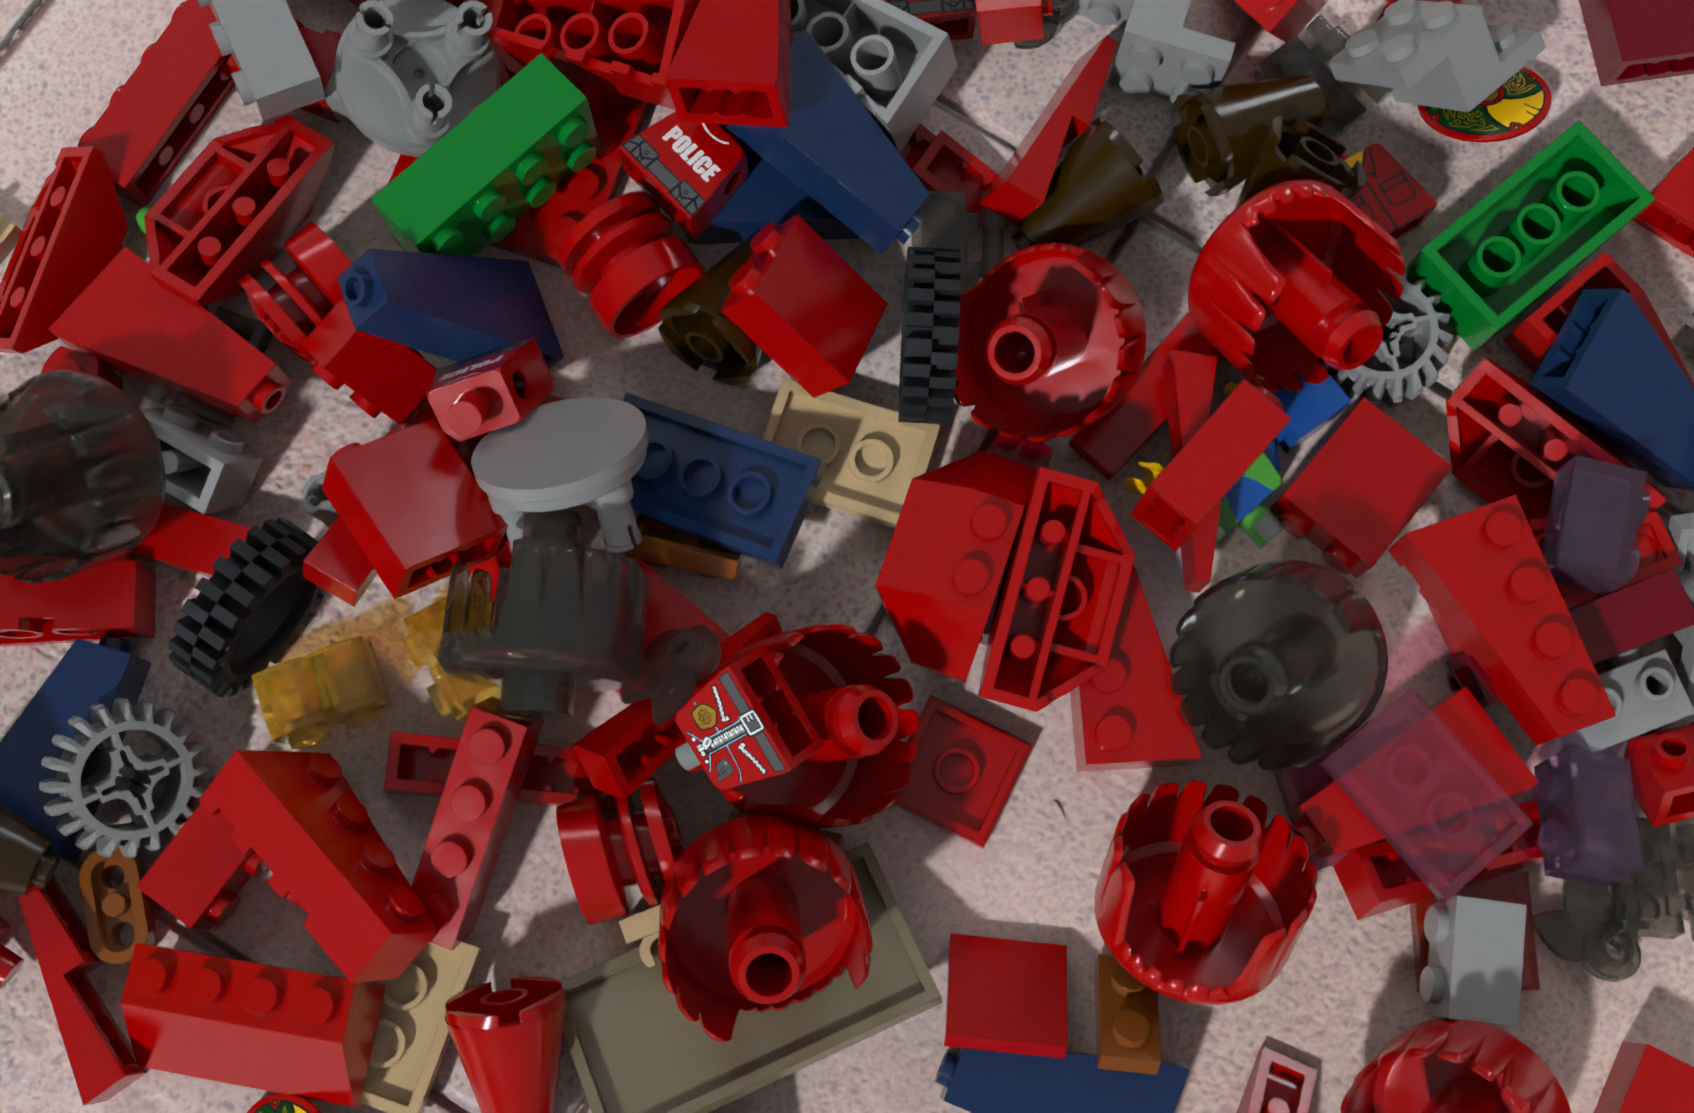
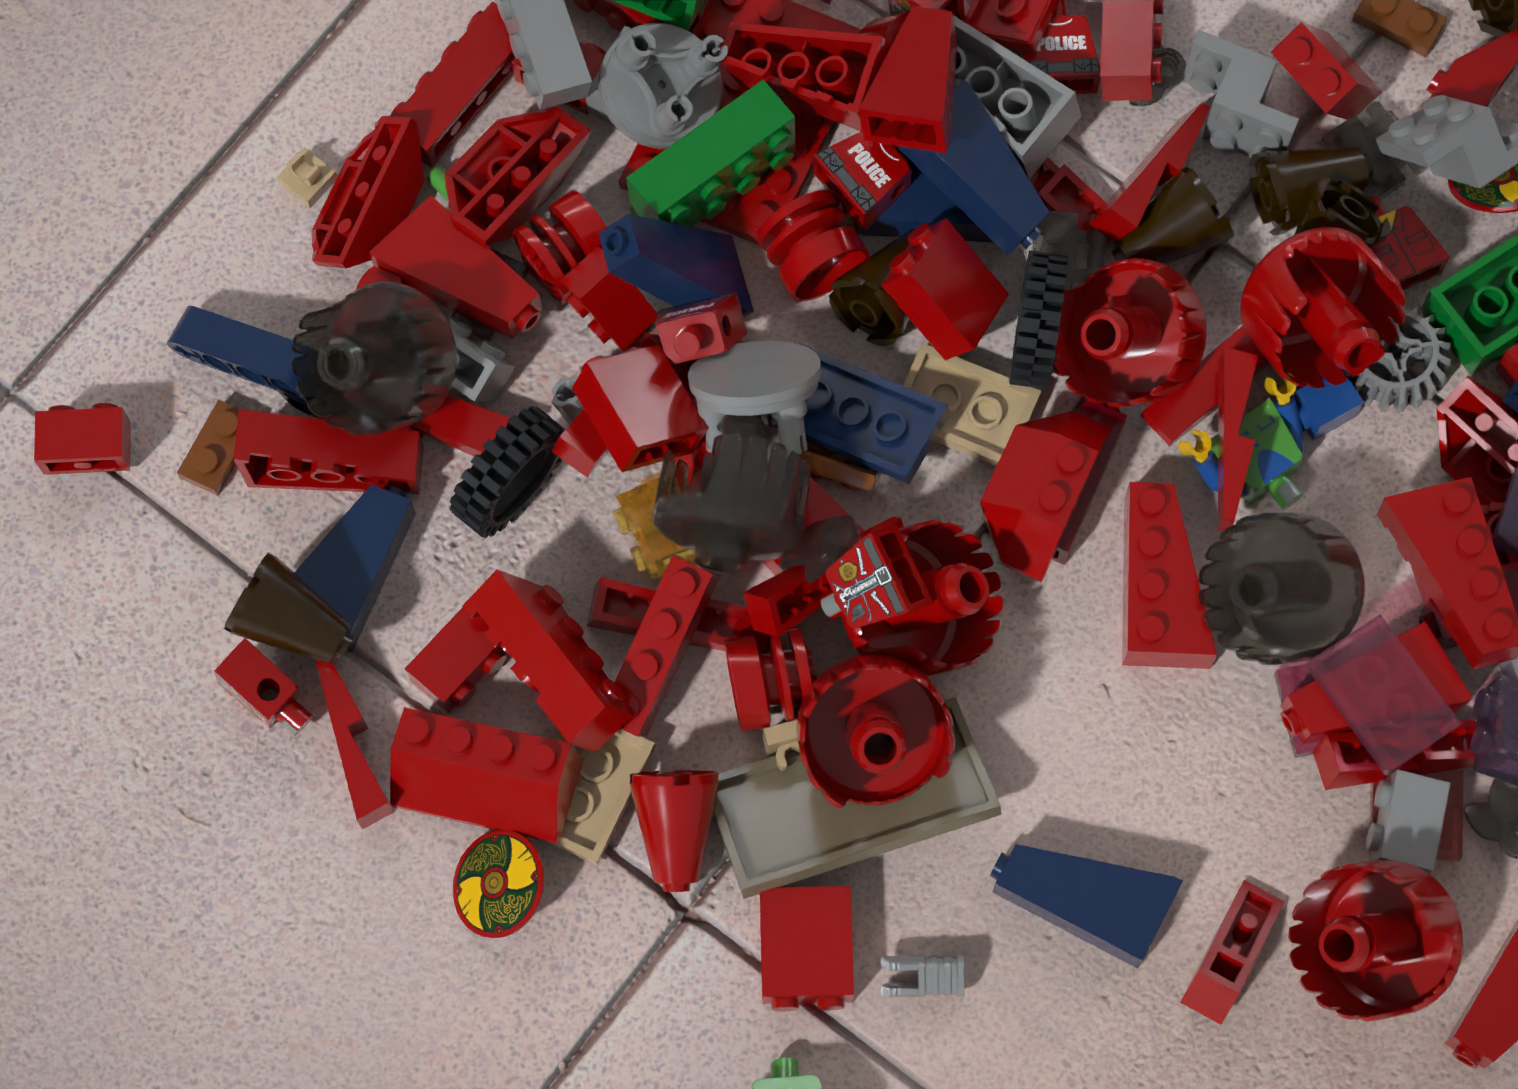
camera: 10 degrees right, 5 degrees down
light grey gear [39,698,210,858] -> none
dark orange plate [79,847,156,964] -> none
clear yellow brick [251,636,392,749] -> none
red tile [885,694,1032,849] -> none
red tile [944,933,1067,1059] -> none
red wedge [978,467,1135,712] -> none
red piece [1094,780,1318,1005] -> none
dark orange plate [1095,954,1162,1075] -> none
red brick [1130,379,1292,552] -> none
red brick [1270,397,1453,578] -> none

